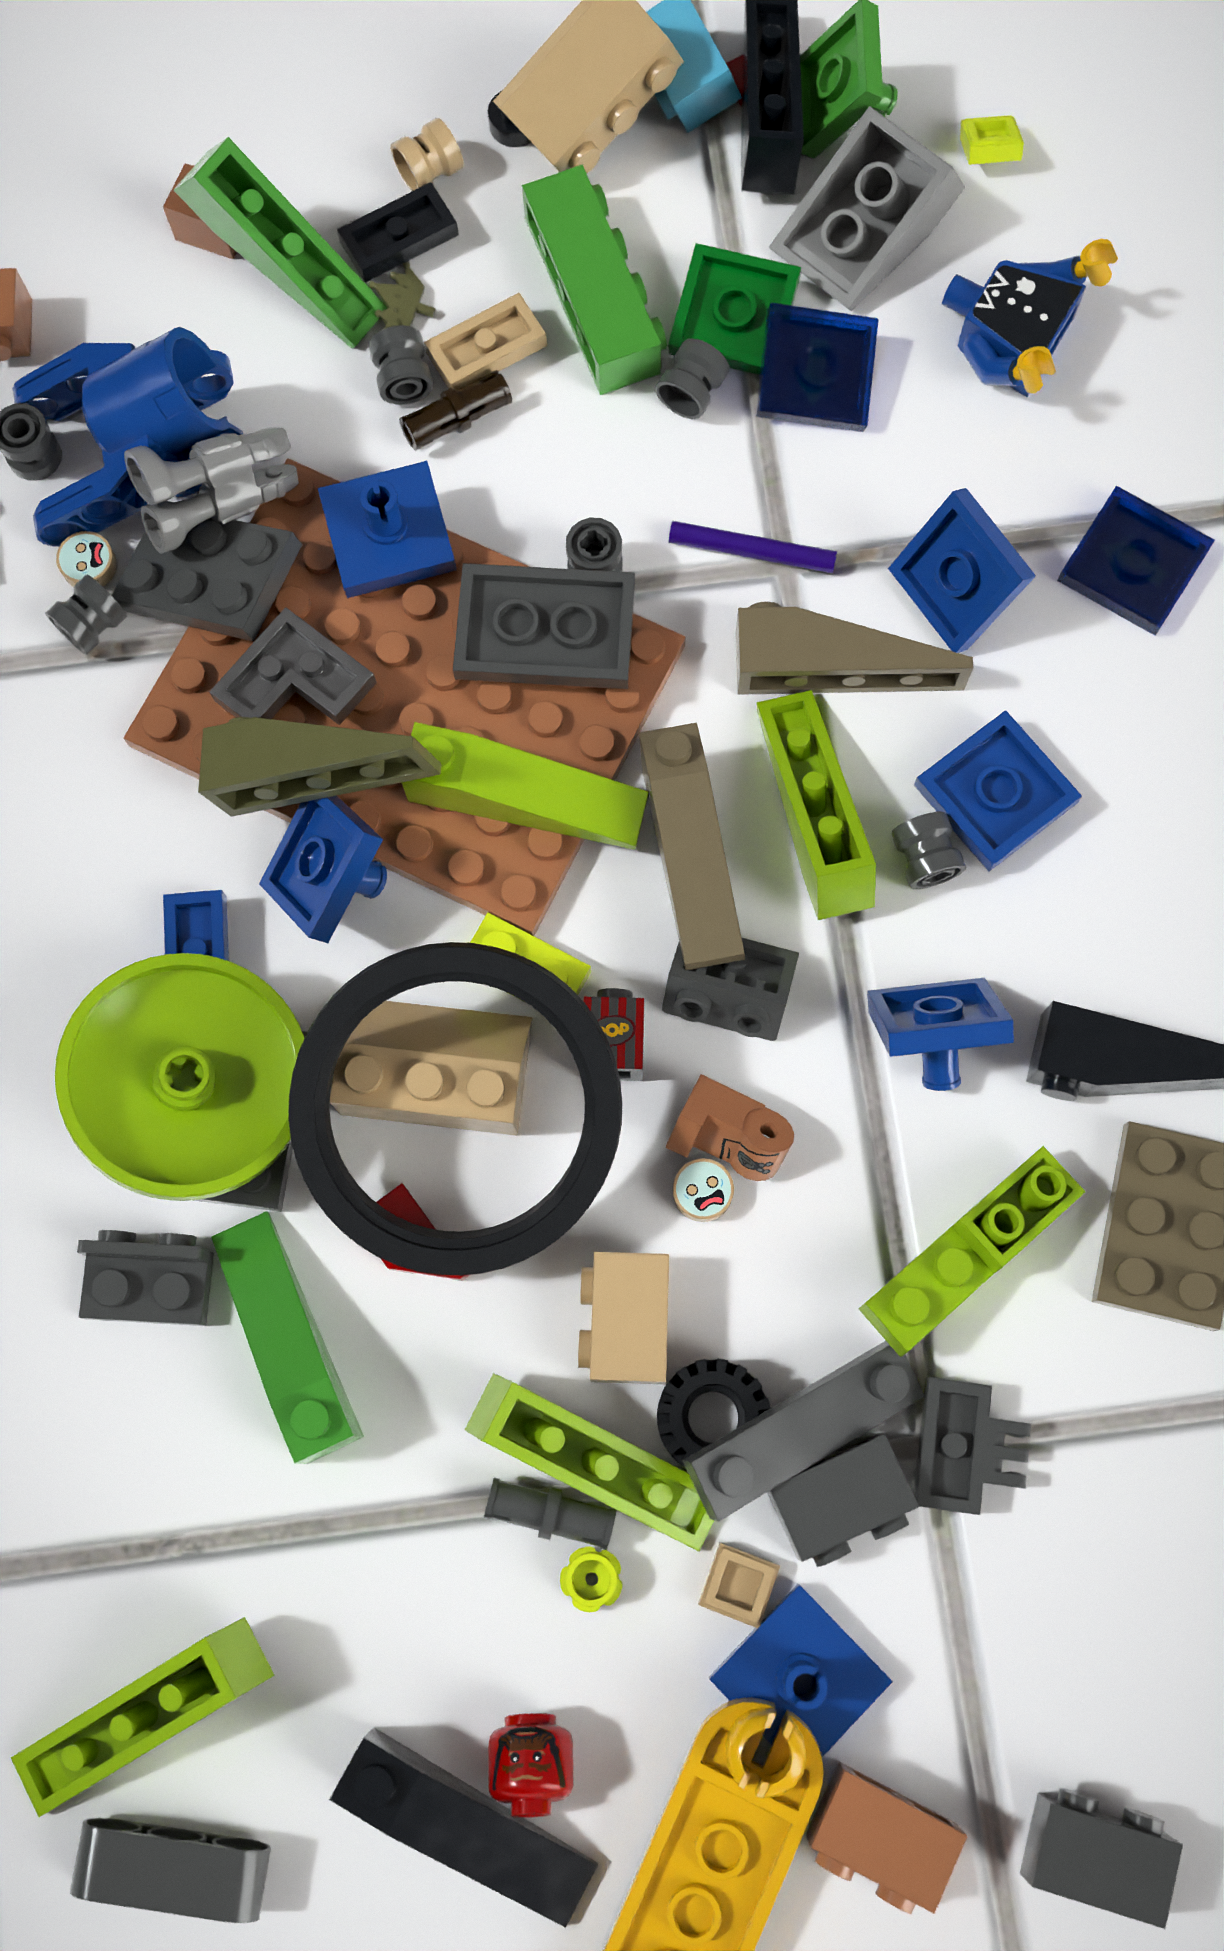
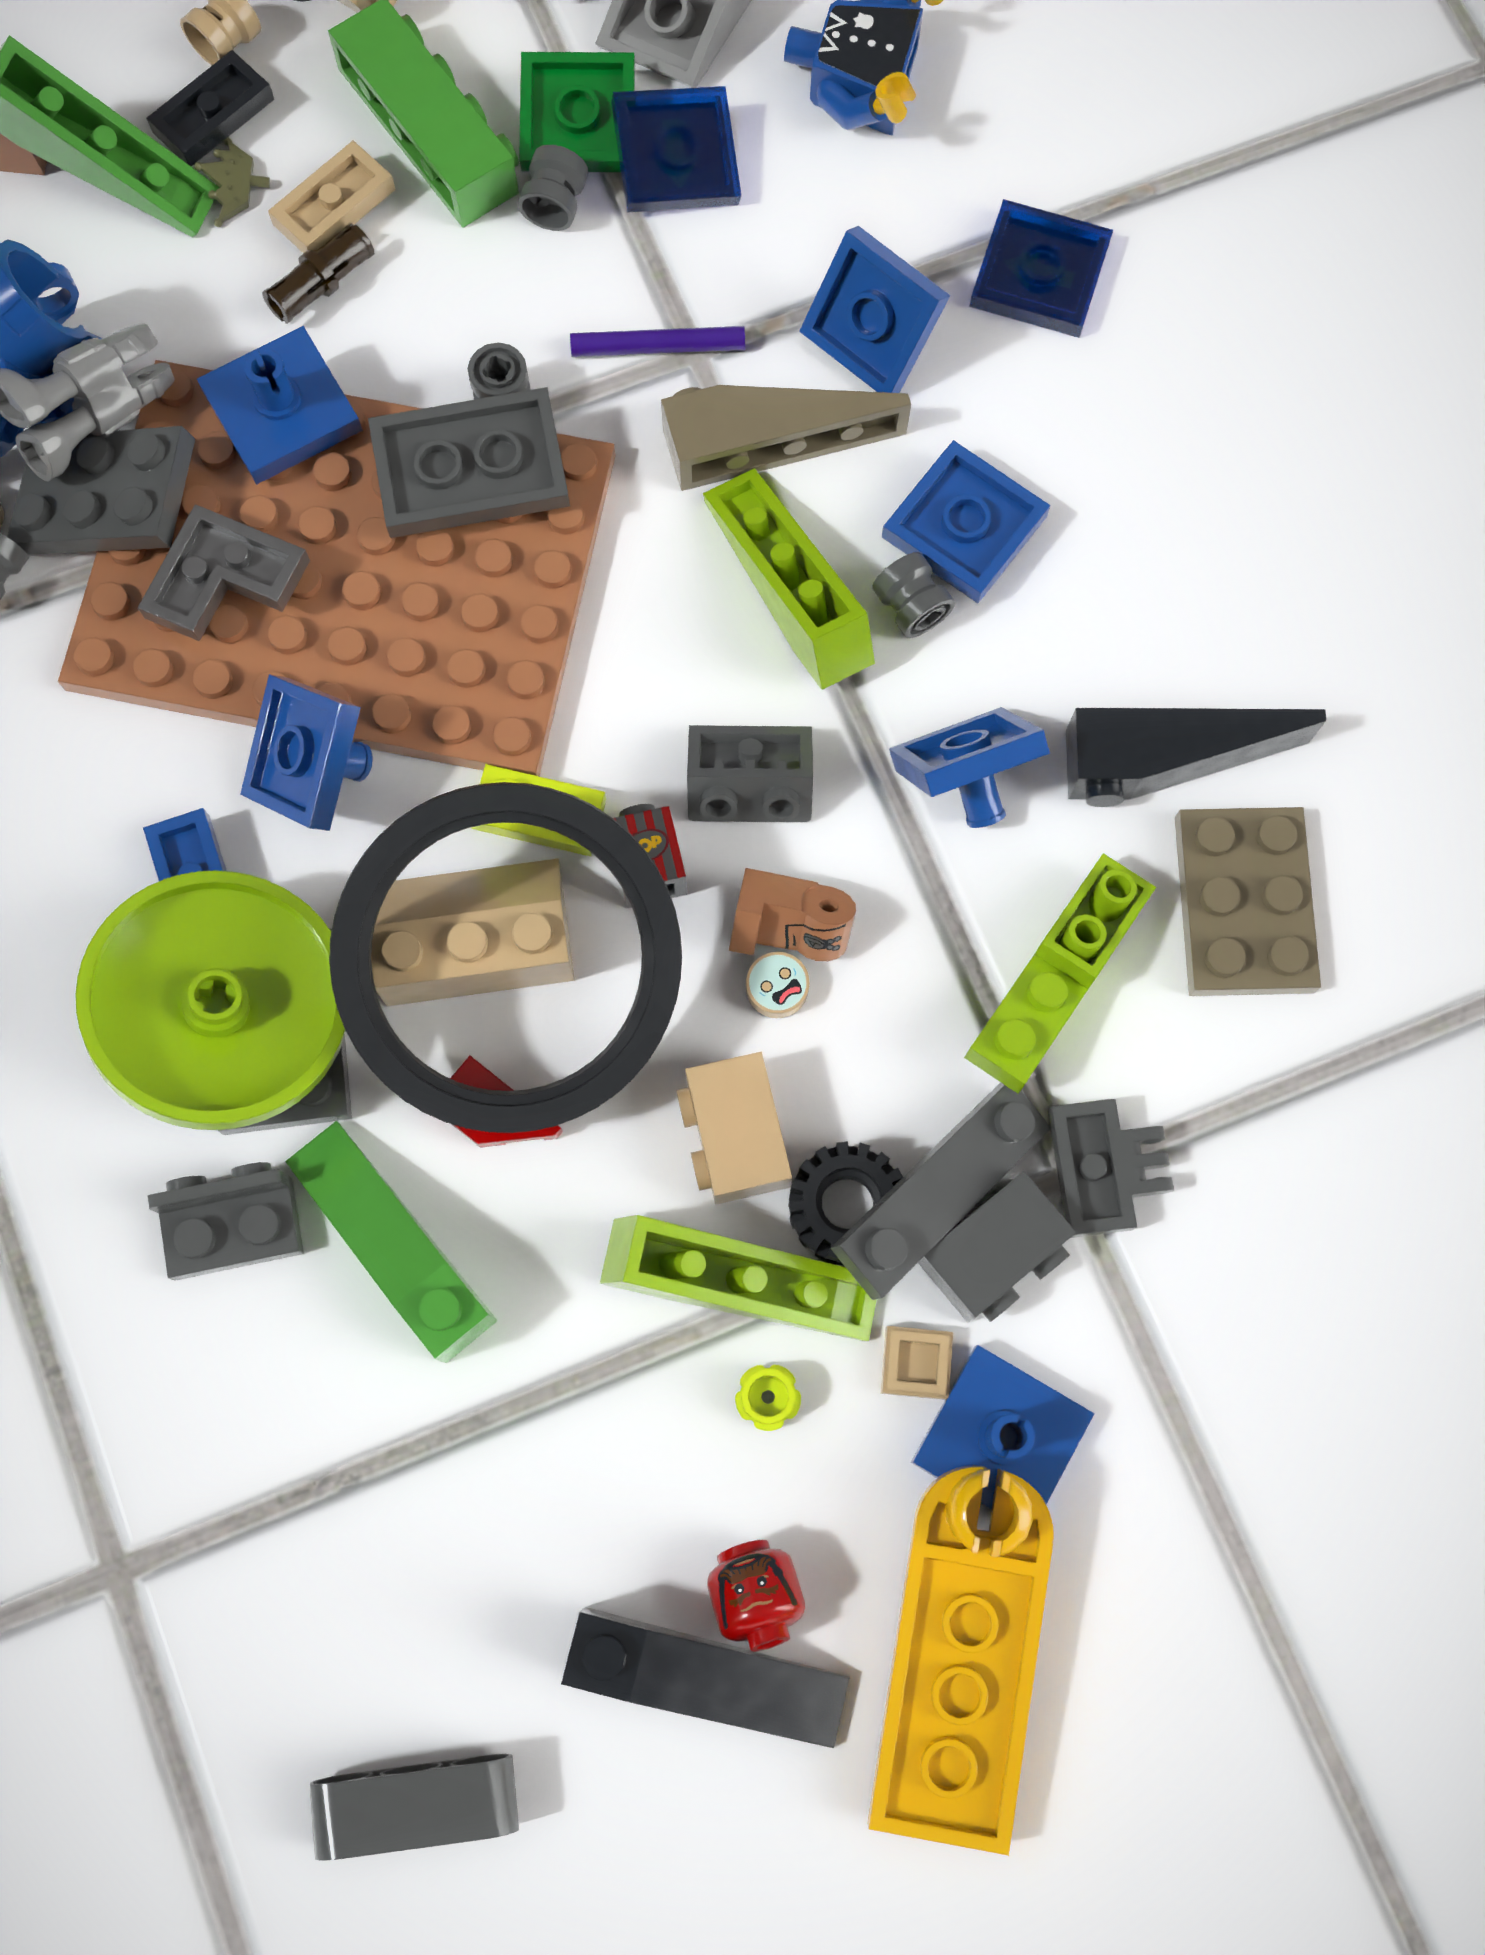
camera: 20 degrees left, 0 degrees up
lime slope [11,1617,275,1817] -> none
olive slope [198,717,441,817] -> none
dark grey wheel [369,325,433,405] -> none
lime slope [401,722,649,850] -> none
dark grey pin [483,1477,617,1550] -> none
dark tan slope [639,722,745,970] -> none
nougat brick [806,1761,968,1914] -> none
dark grey brick [1019,1788,1183,1930] -> none

